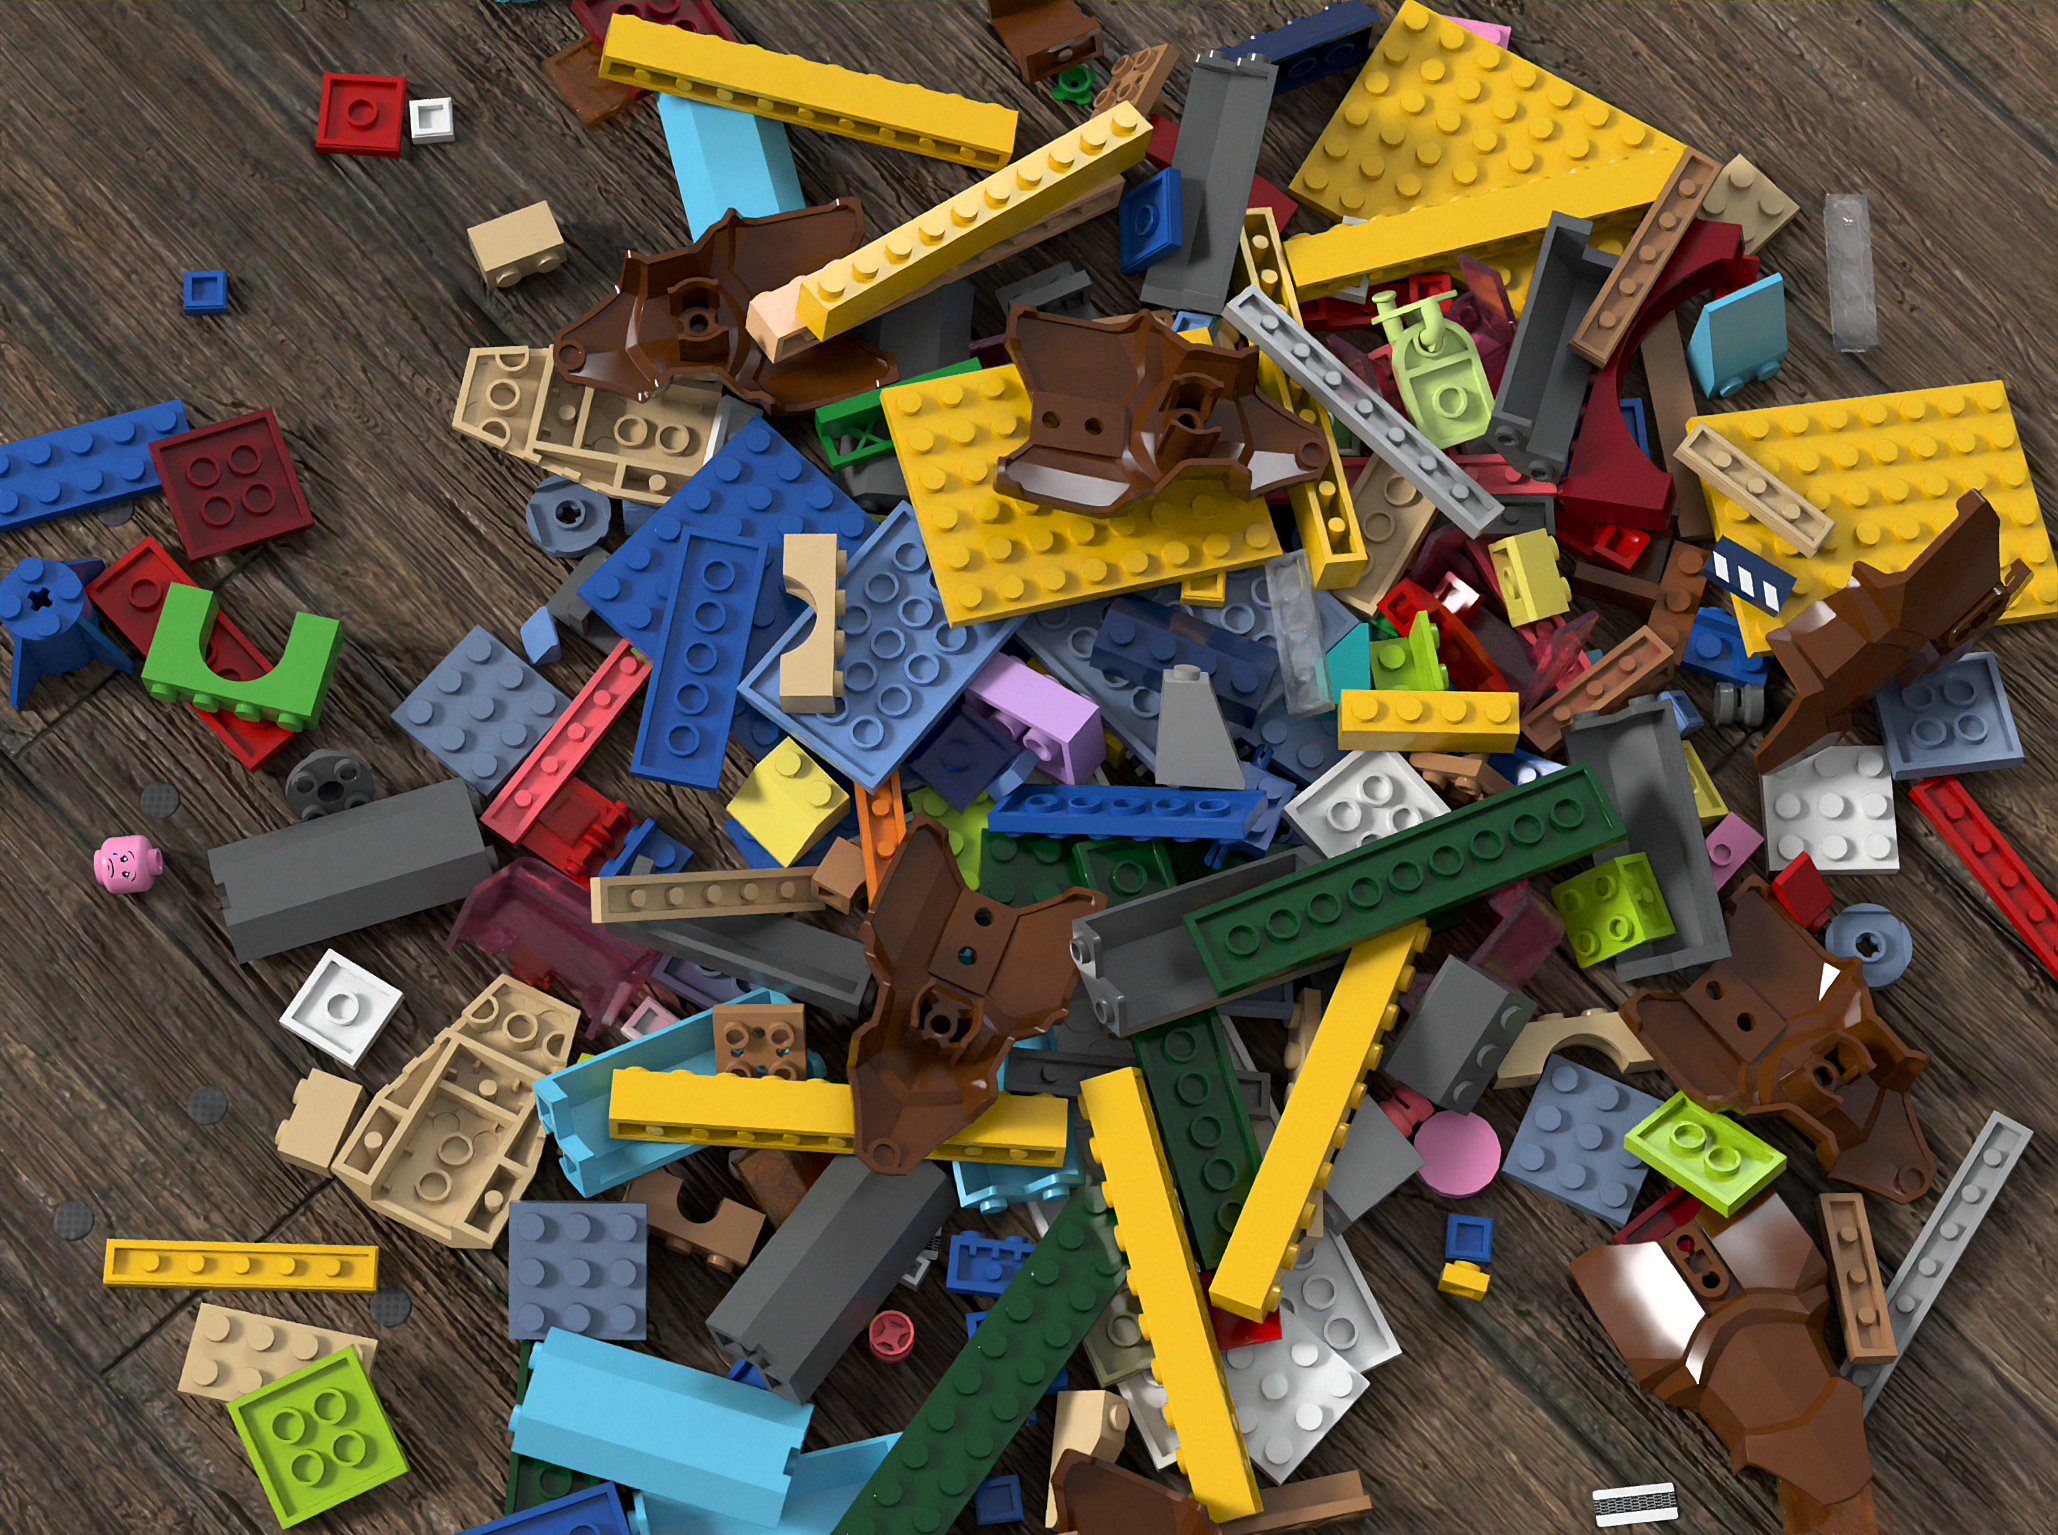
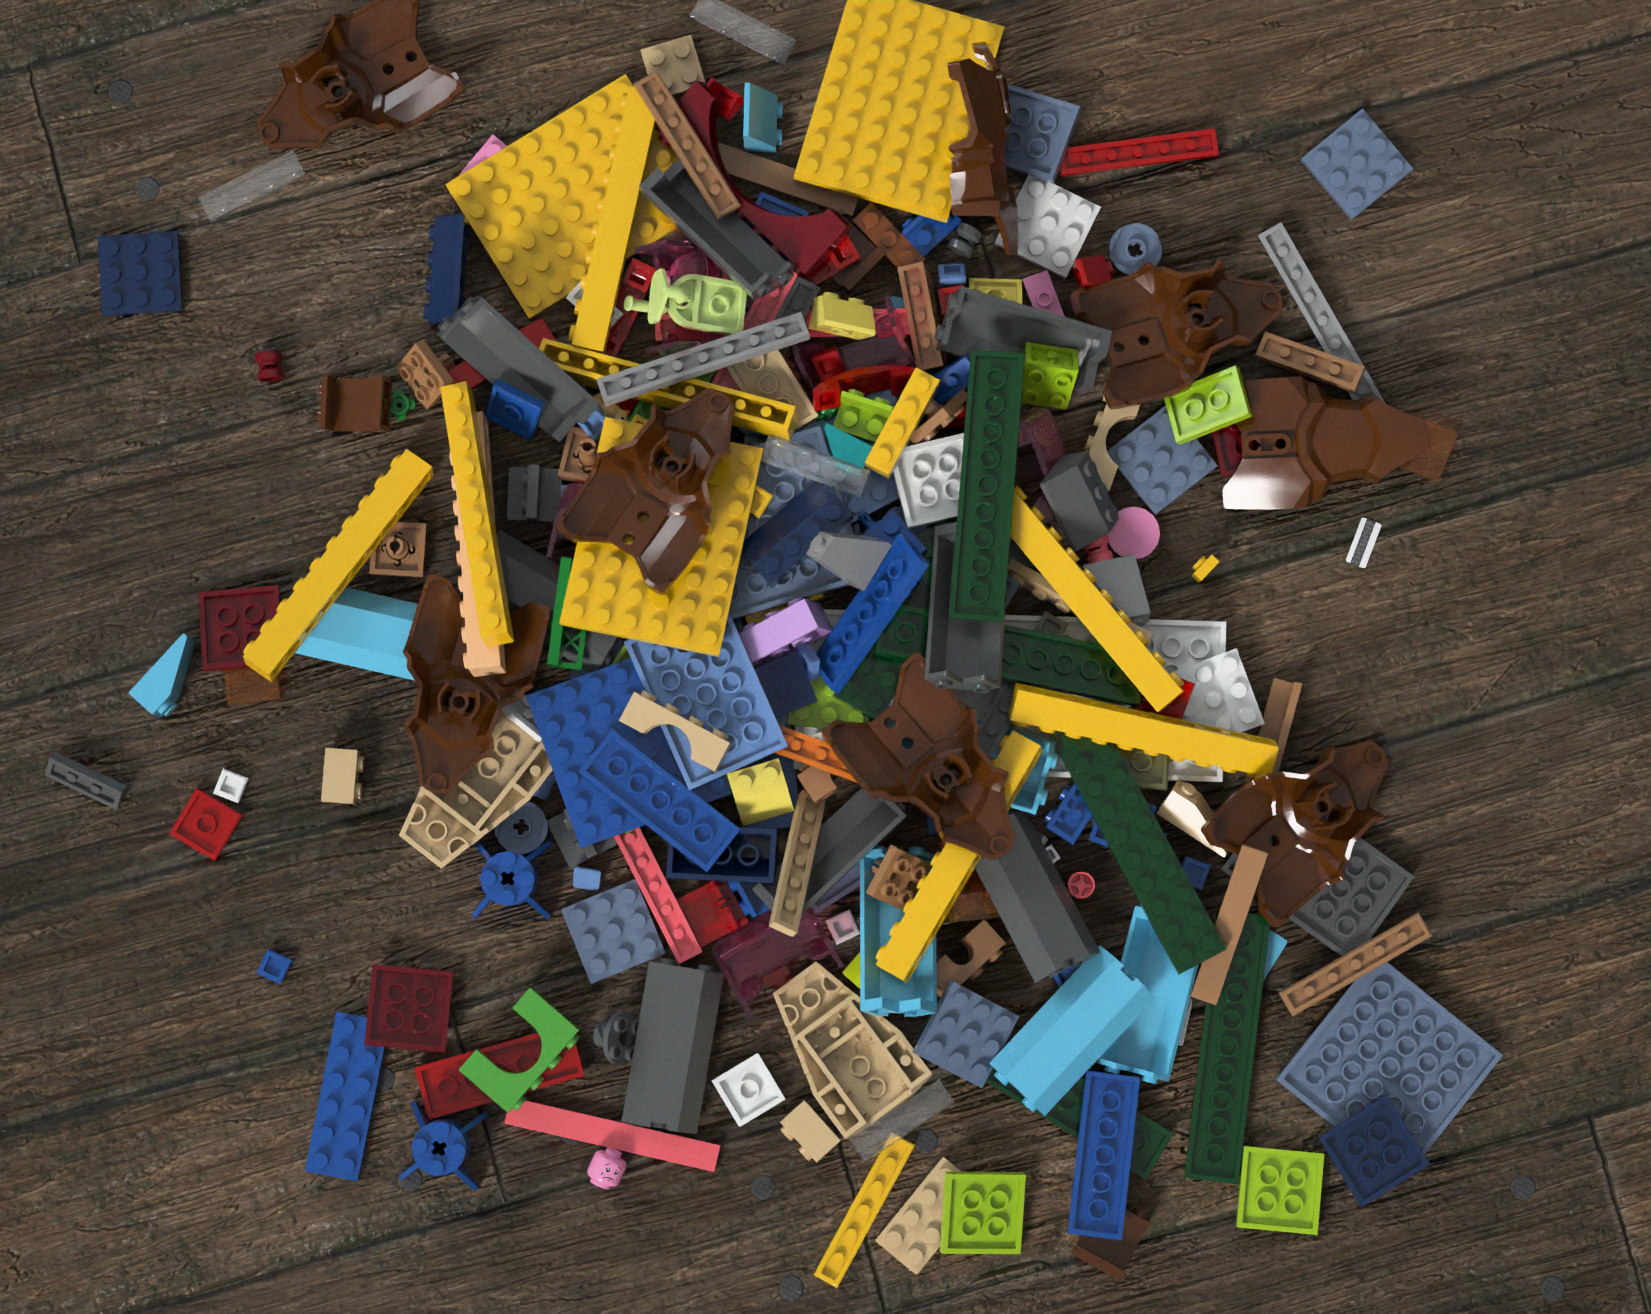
camera: 60 degrees left, 15 degrees up
blue tile [1444,1214,1493,1265] -> none
tan tile [1673,420,1837,559] -> none
dark blue tile [1699,535,1797,617] -> none
none -> medium nougat plate [369,522,427,578]
none -> blue brick [472,840,553,920]
none -> coral tile [504,1100,720,1172]
none -> dark blue slope [666,827,780,884]
none -> clear plate [850,1080,954,1163]

